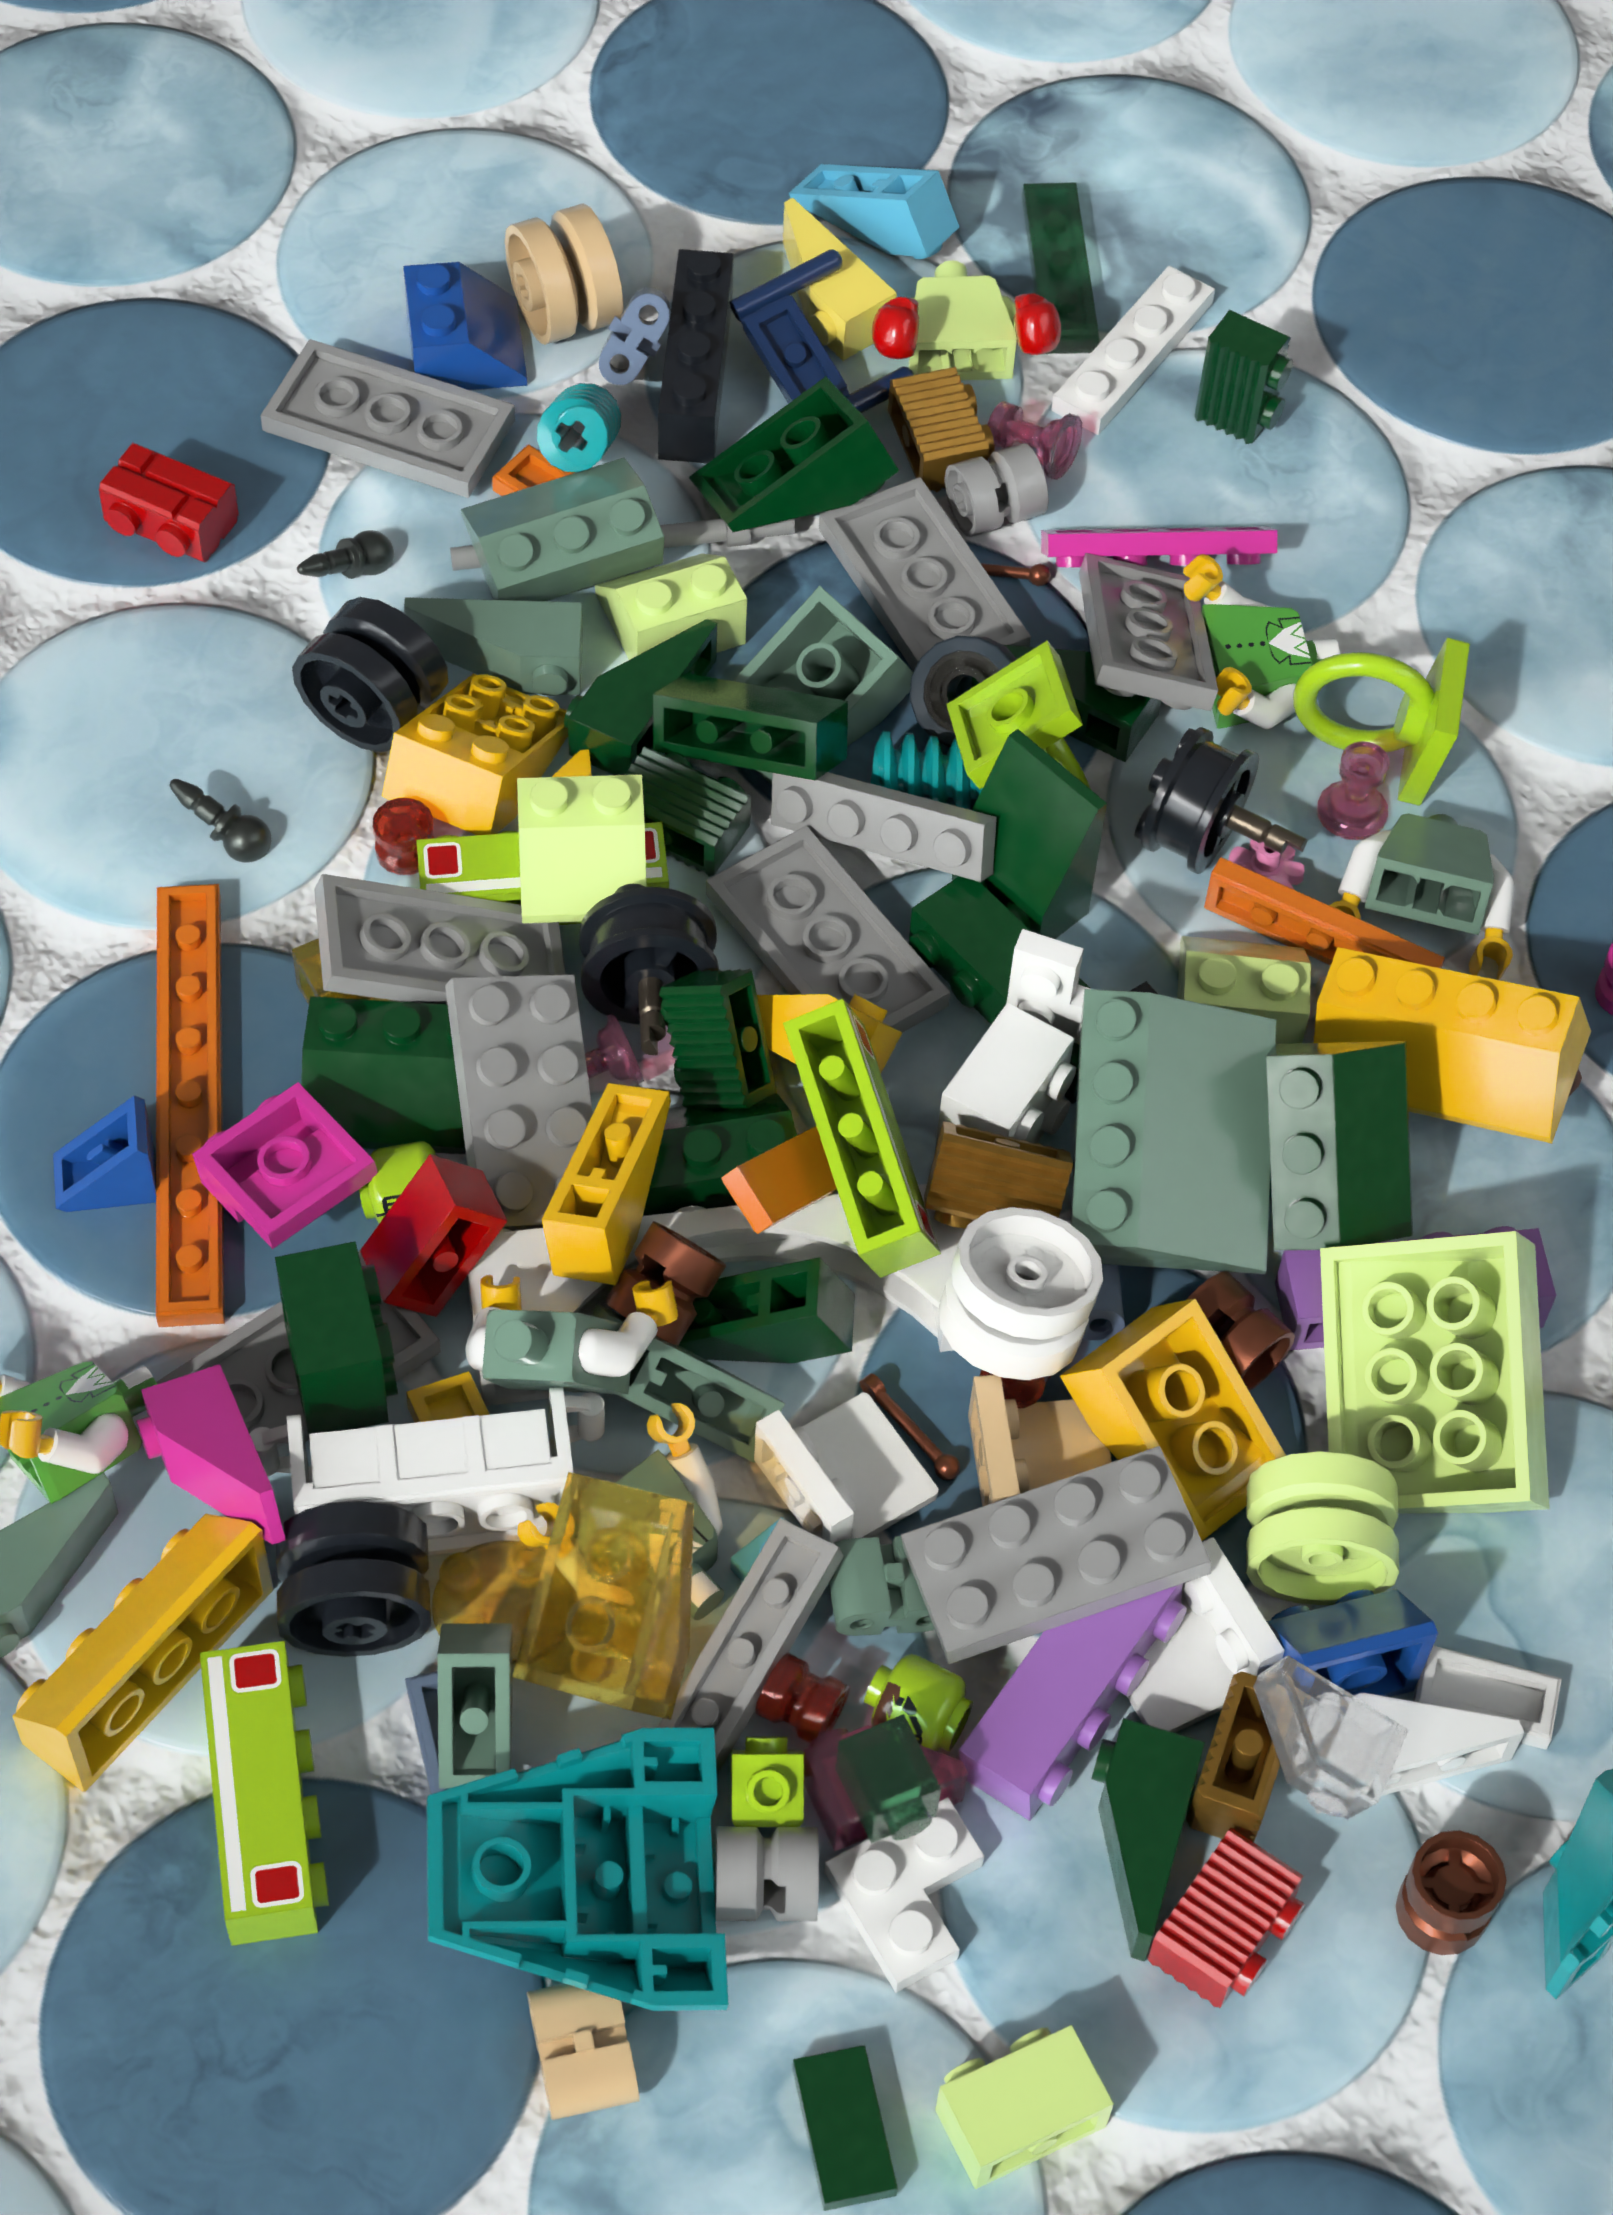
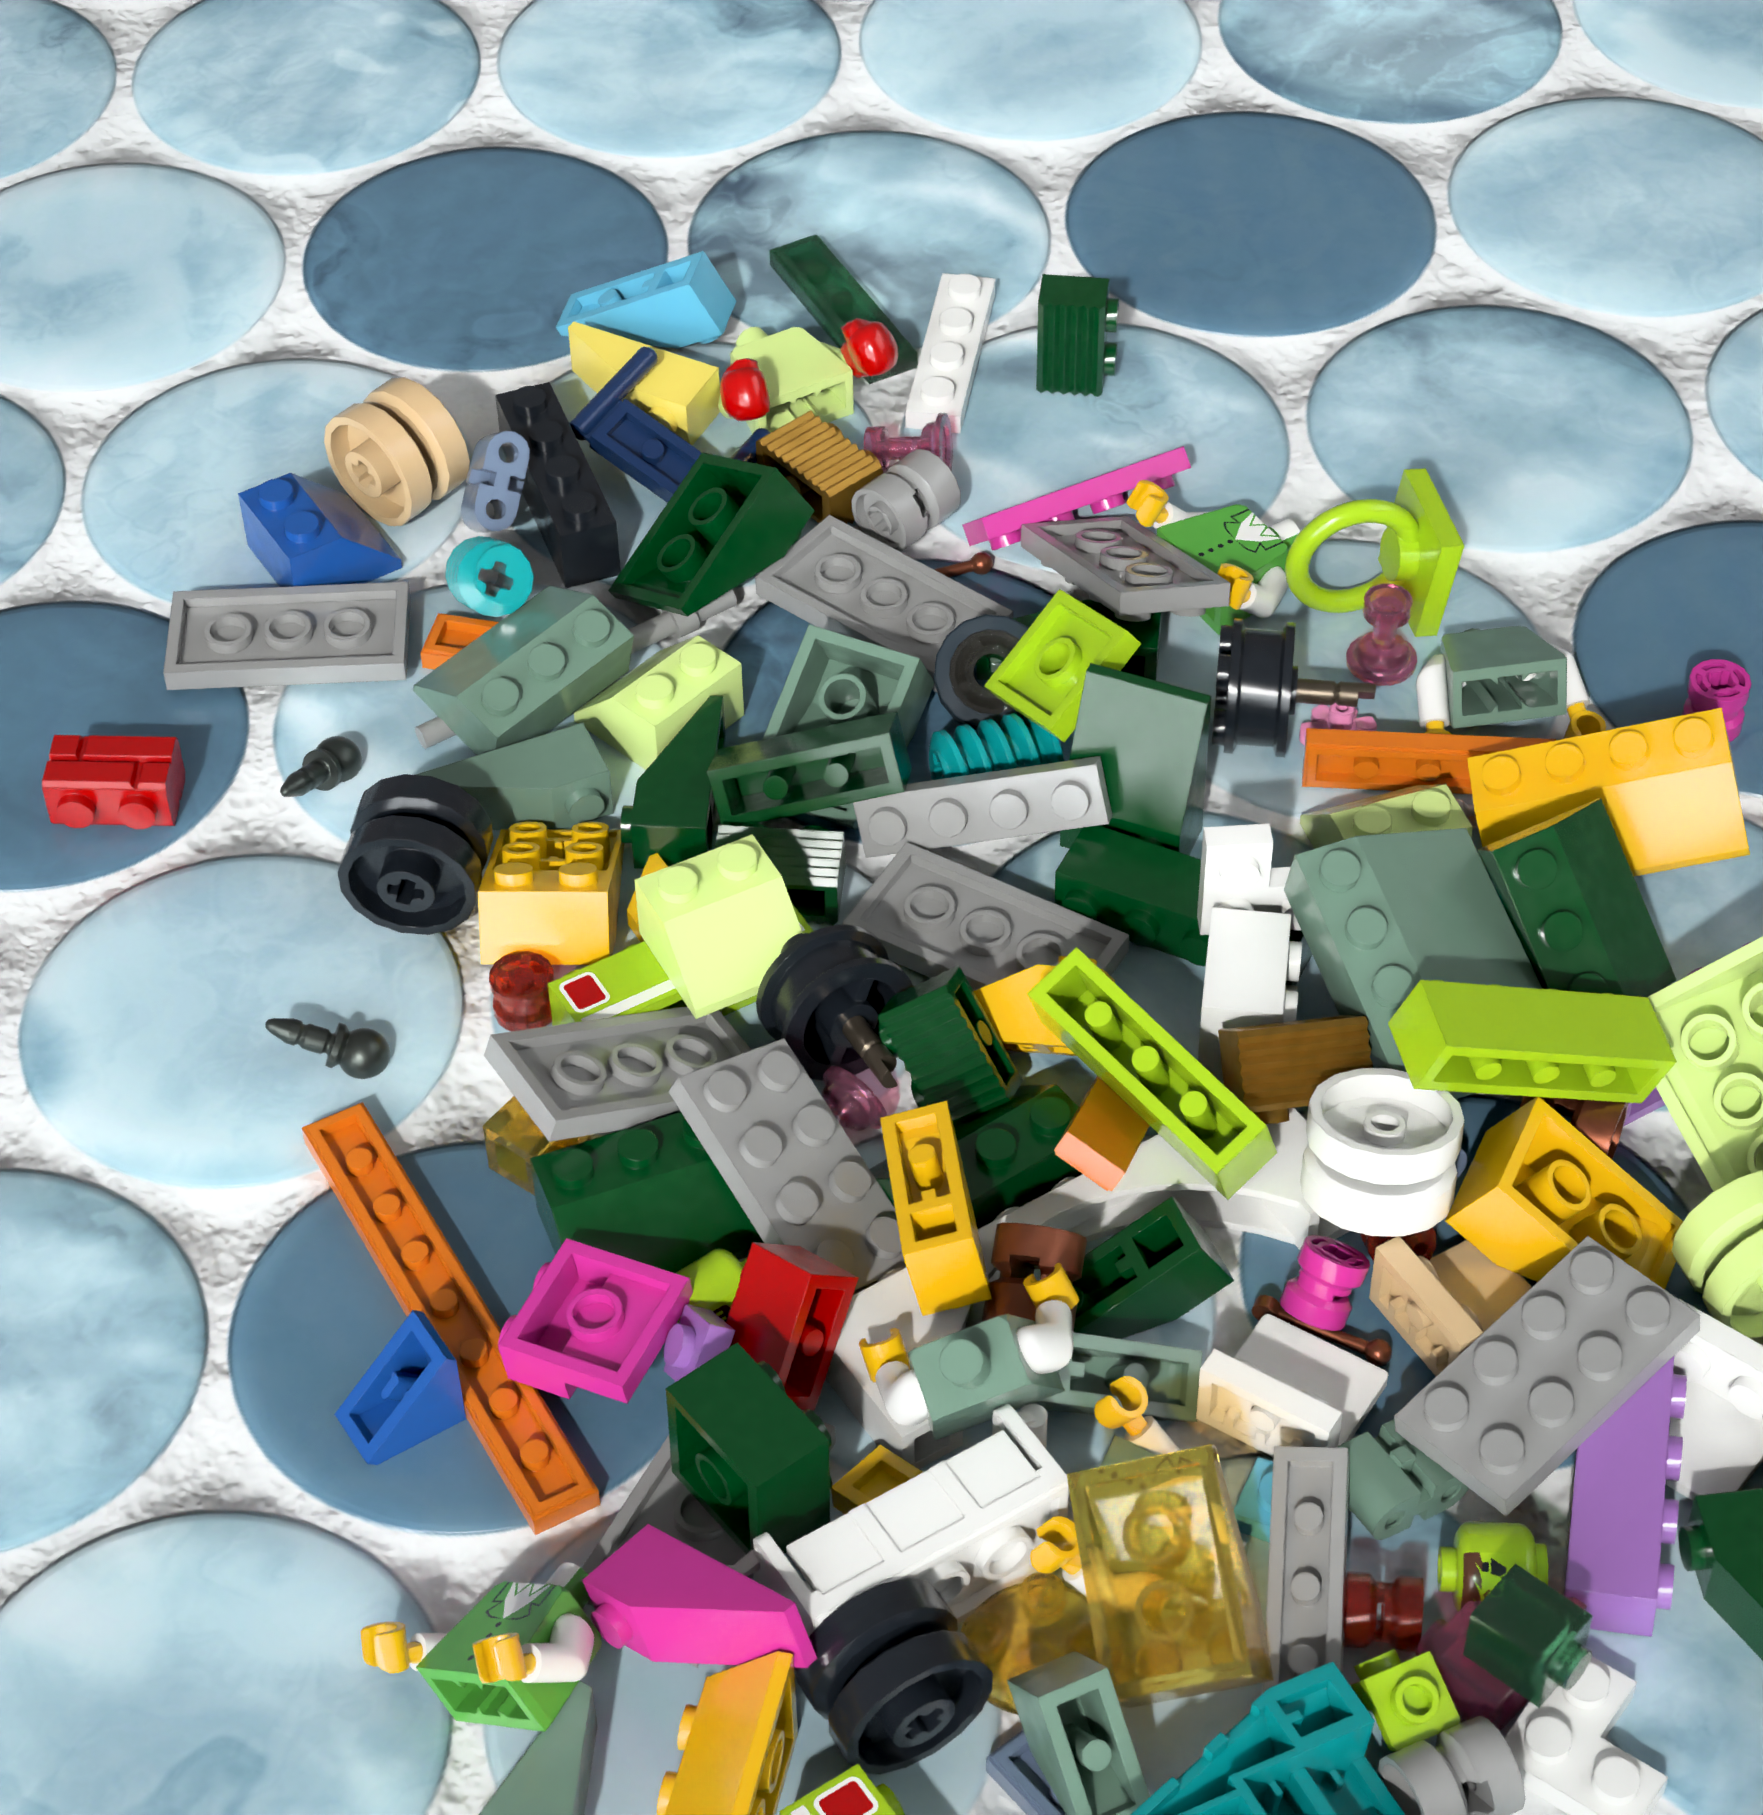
camera: 20 degrees left, 10 degrees down
none -> medium lavender plate [663,1304,735,1382]
none -> dark pink wheel [1279,1235,1370,1331]
none -> lime brick [1388,980,1677,1103]

